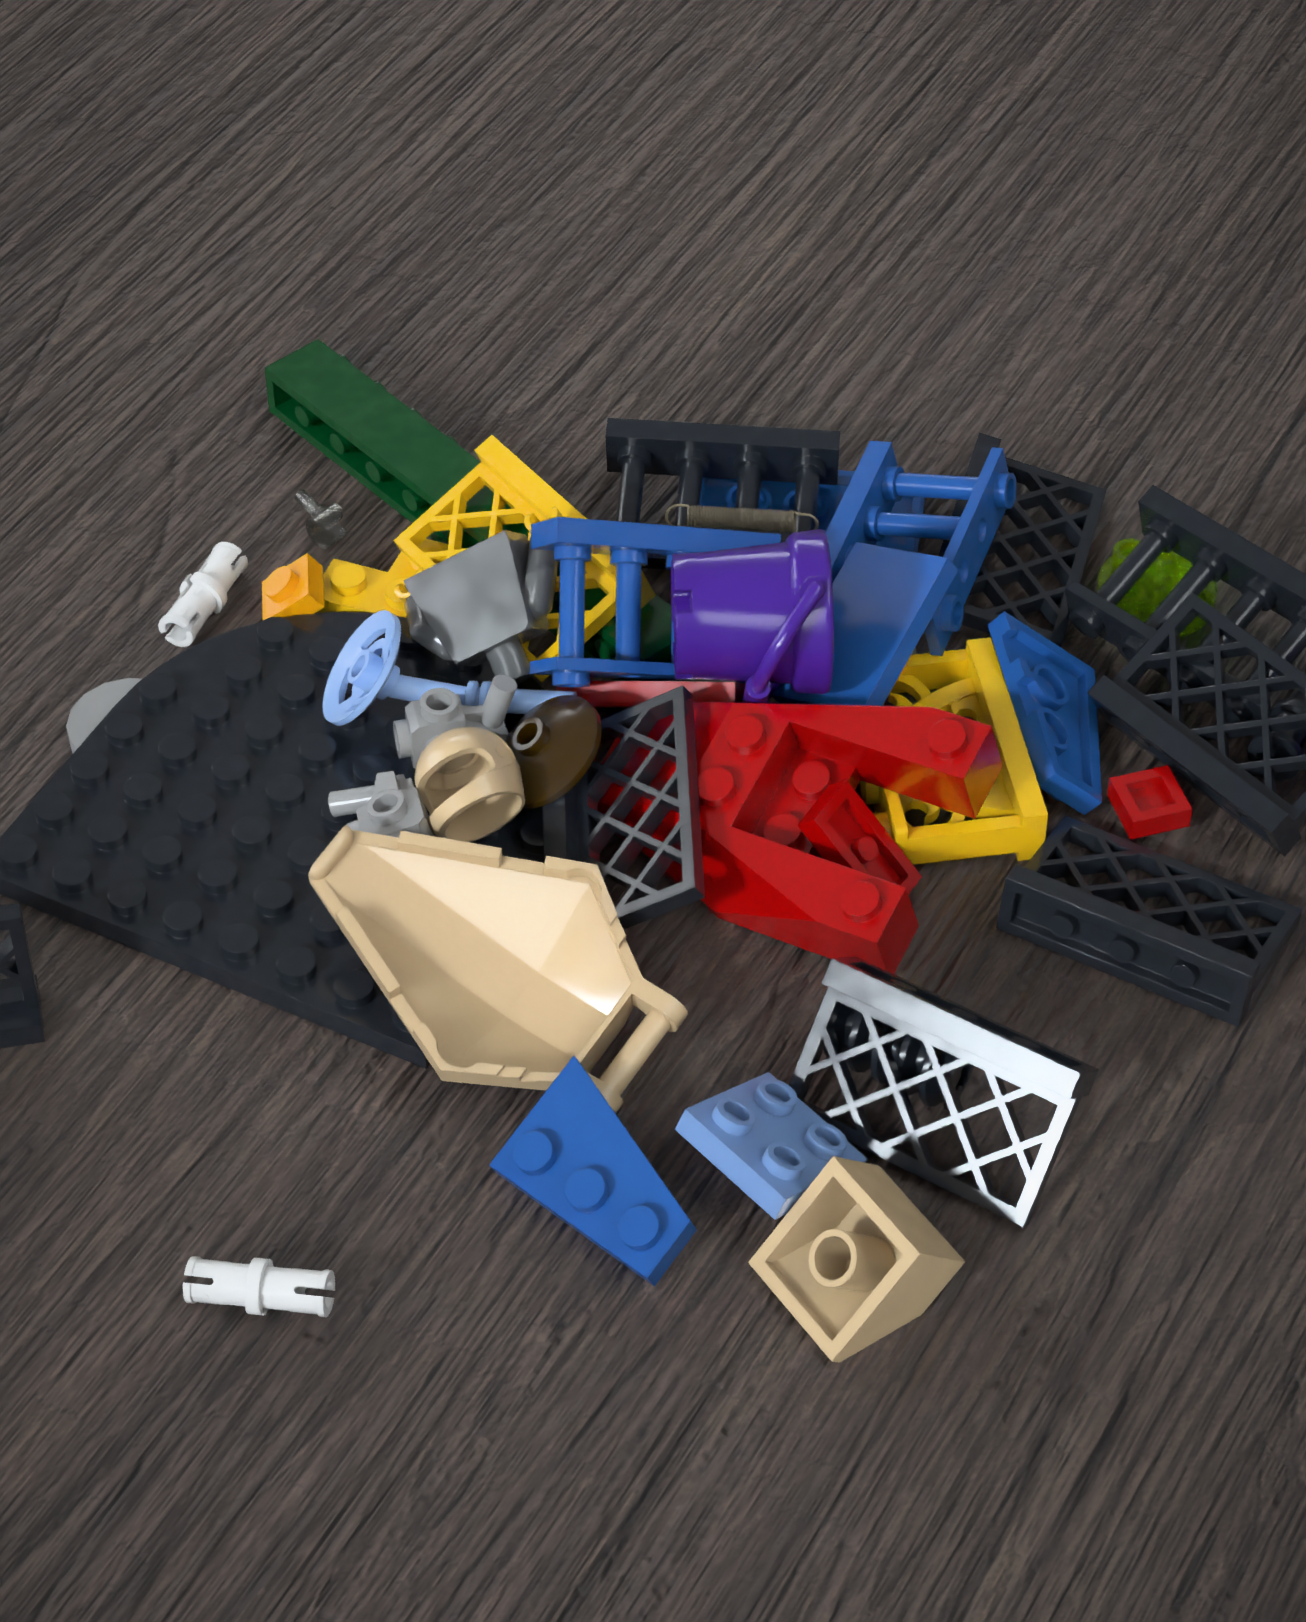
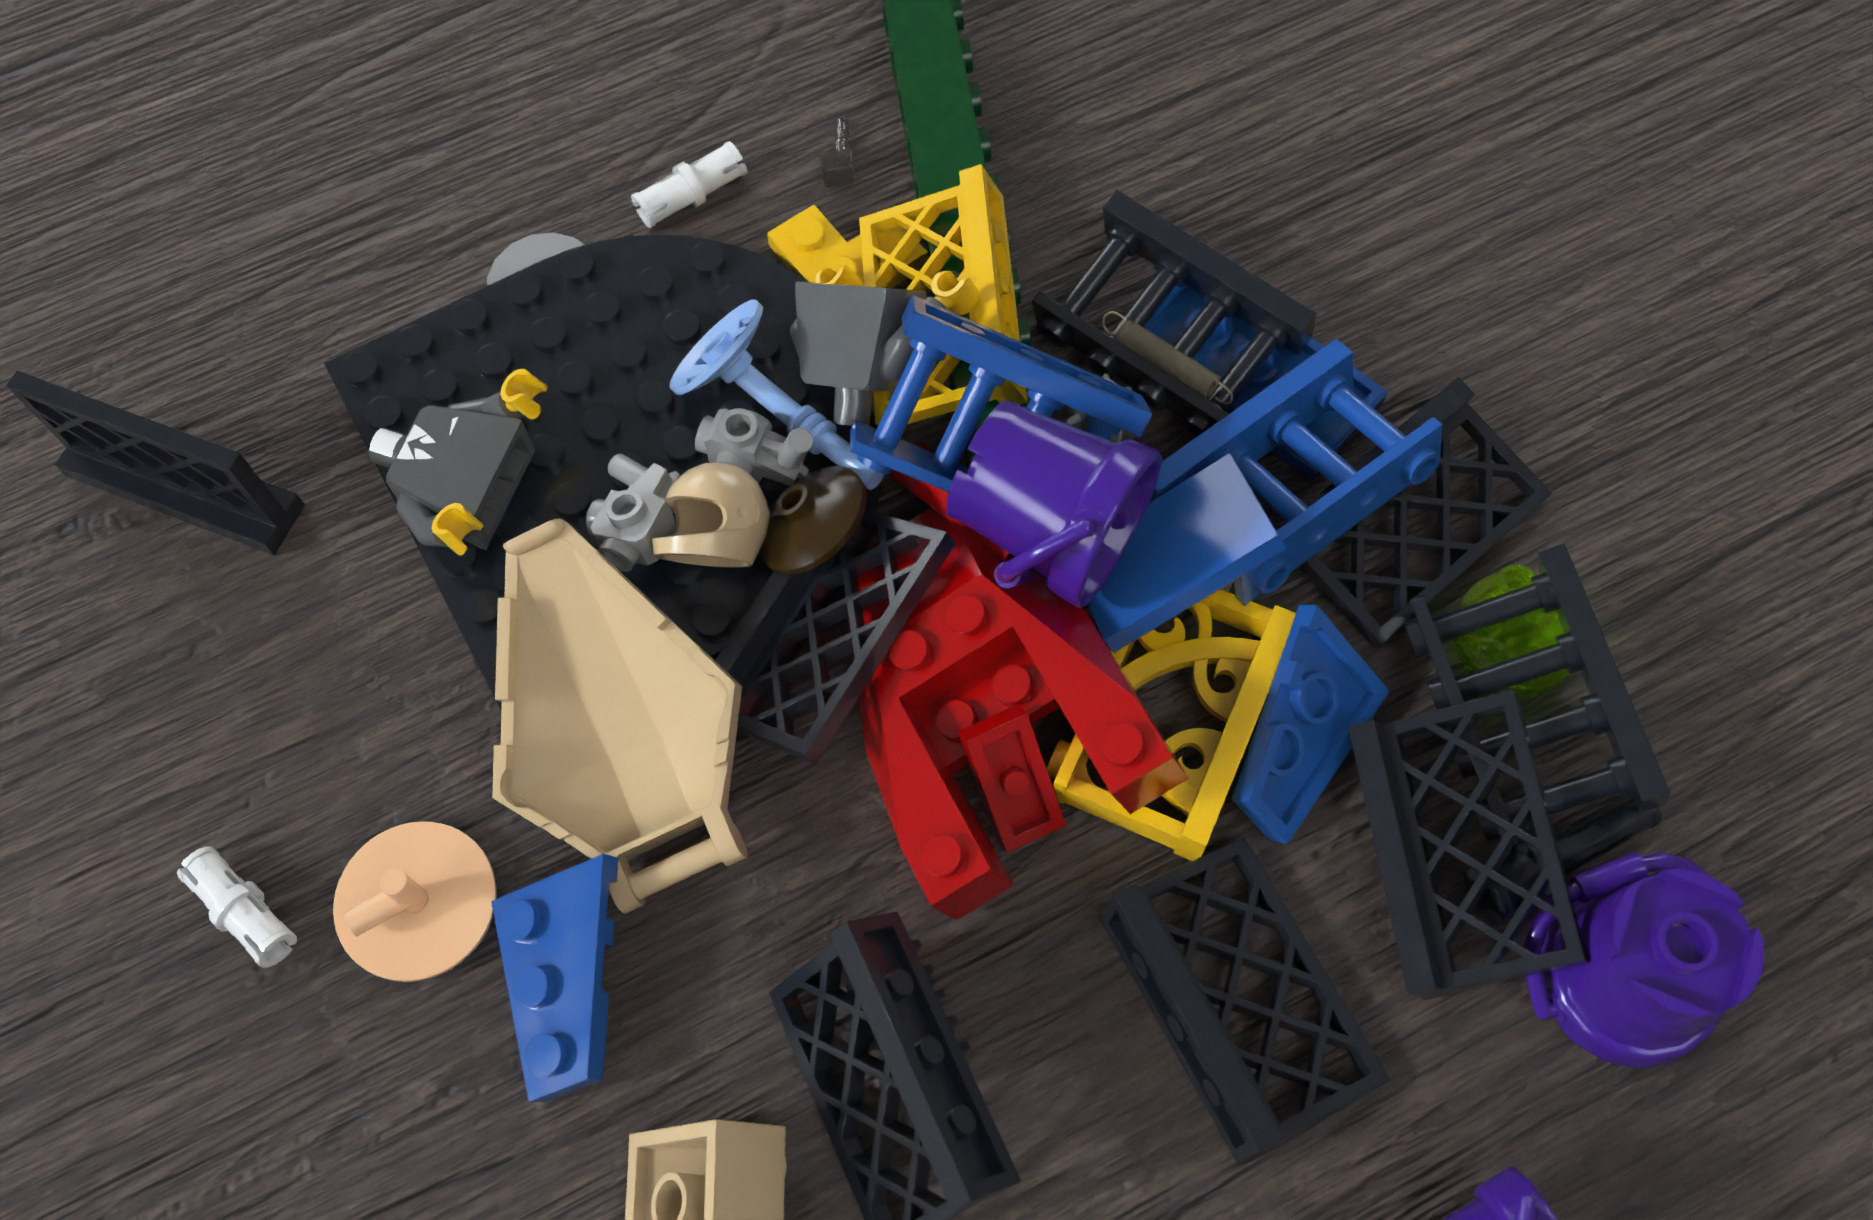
camera: 35 degrees right, 20 degrees up
light orange plate [262,553,324,620] -> none
medium blue plate [675,1072,867,1220] -> none
red plate [1107,765,1193,840] -> none
none -> light nougat shield [333,822,497,982]
none -> dark grey torso [369,369,548,556]

